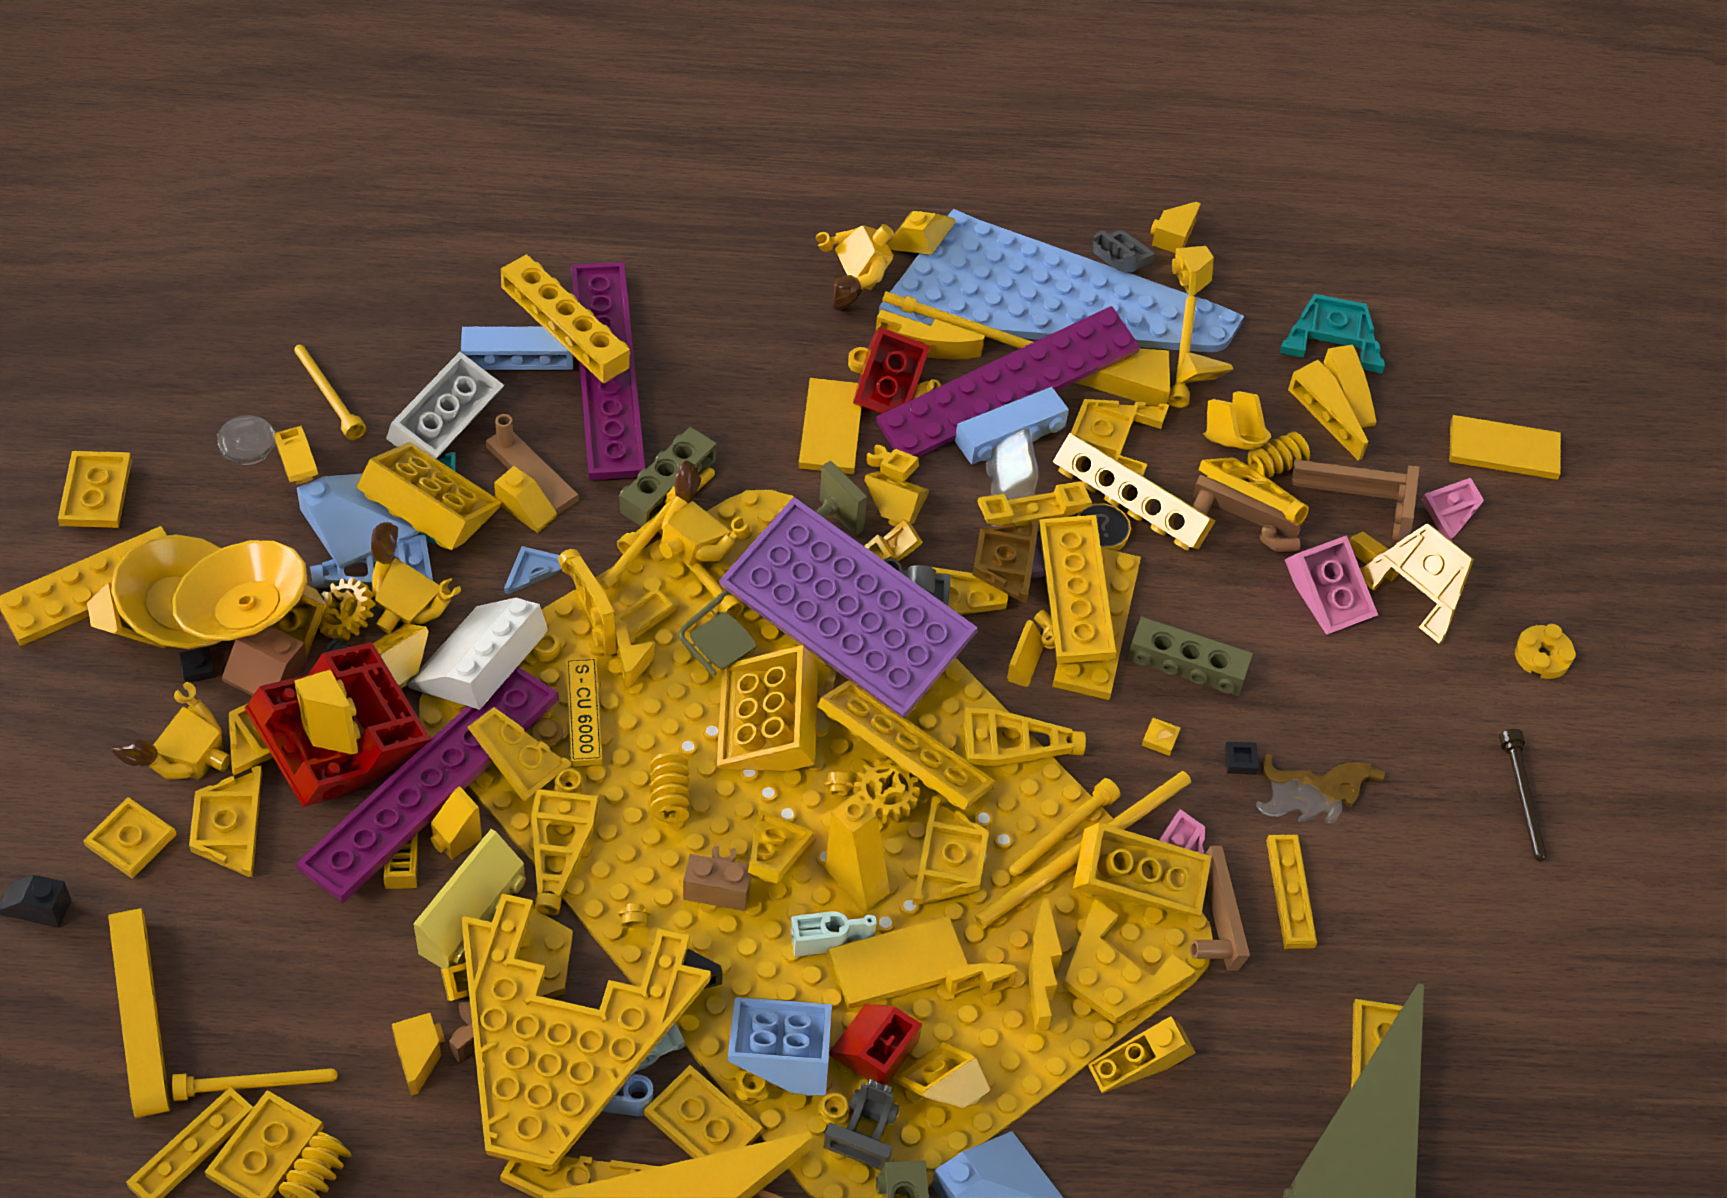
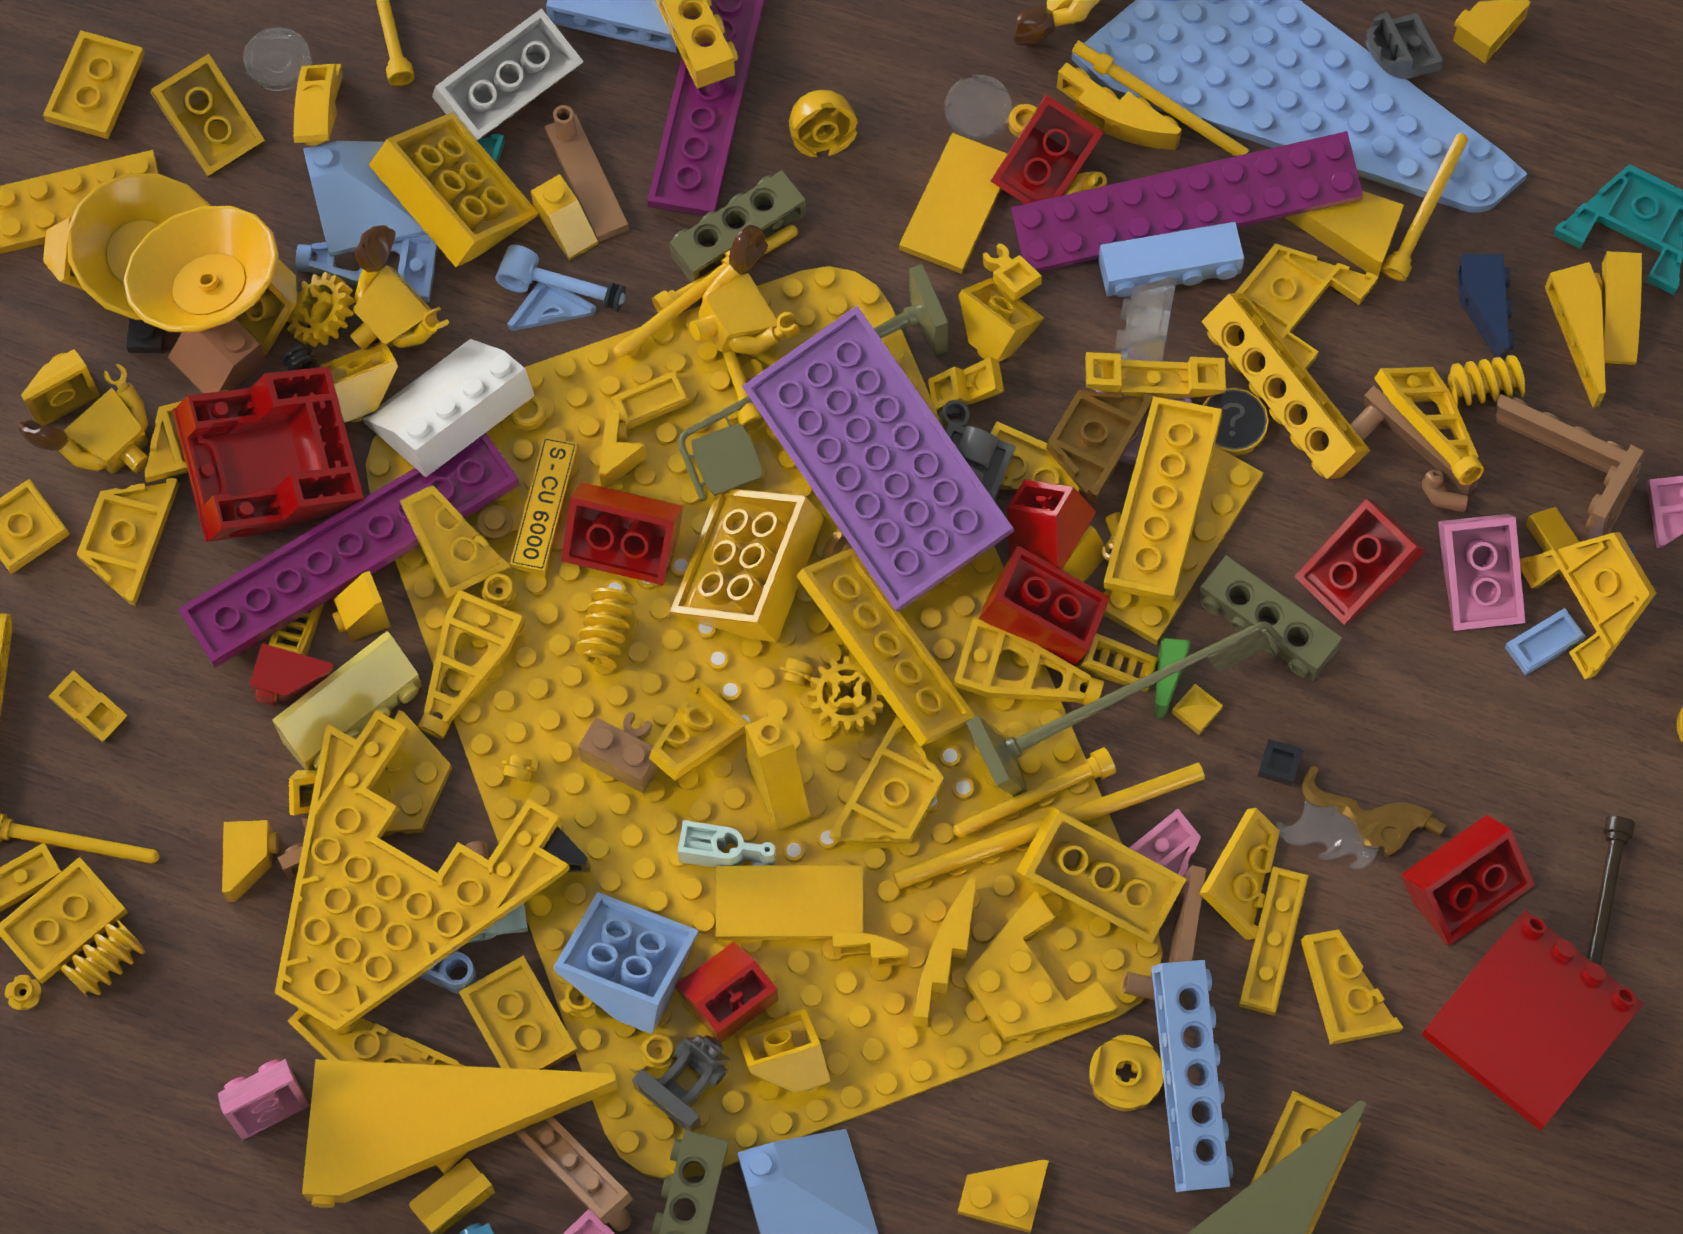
camera: 25 degrees right, 15 degrees up
yellow slope [294,670,361,754] -> none
yellow plate [558,549,617,656] -> none
yellow slope [1087,1016,1196,1093] -> none
yellow slope [1172,246,1214,295] -> none
yellow slope [1177,352,1233,384] -> none
yellow piece [1202,391,1271,450] -> none
none -> yellow slope [21,349,100,426]
none -> yellow slope [48,670,128,743]
none -> yellow slope [150,54,265,177]
none -> red slope [249,643,333,707]
none -> light blue piece [495,245,626,312]
none -> red slope [561,482,684,586]
none -> yellow cylinder [789,90,858,157]
none -> clear tile [944,74,1012,139]
none -> yellow wing [958,1160,1049,1233]
none -> olive piece [966,622,1282,797]
none -> red slope [978,546,1110,666]
none -> red slope [1007,479,1096,570]
none -> yellow slope [1076,633,1158,692]
none -> yellow plate [1089,1035,1163,1111]
none -> light blue brick [1151,960,1233,1192]
none -> bright green slope [1155,638,1190,718]
none -> yellow wing [1199,808,1280,940]
none -> red slope [1294,499,1426,625]
none -> yellow wing [1301,929,1403,1045]
none -> red slope [1401,815,1535,946]
none -> red slope [1421,910,1644,1131]
none -> dark blue slope [1457,254,1514,361]
none -> light blue tile [1505,608,1586,676]

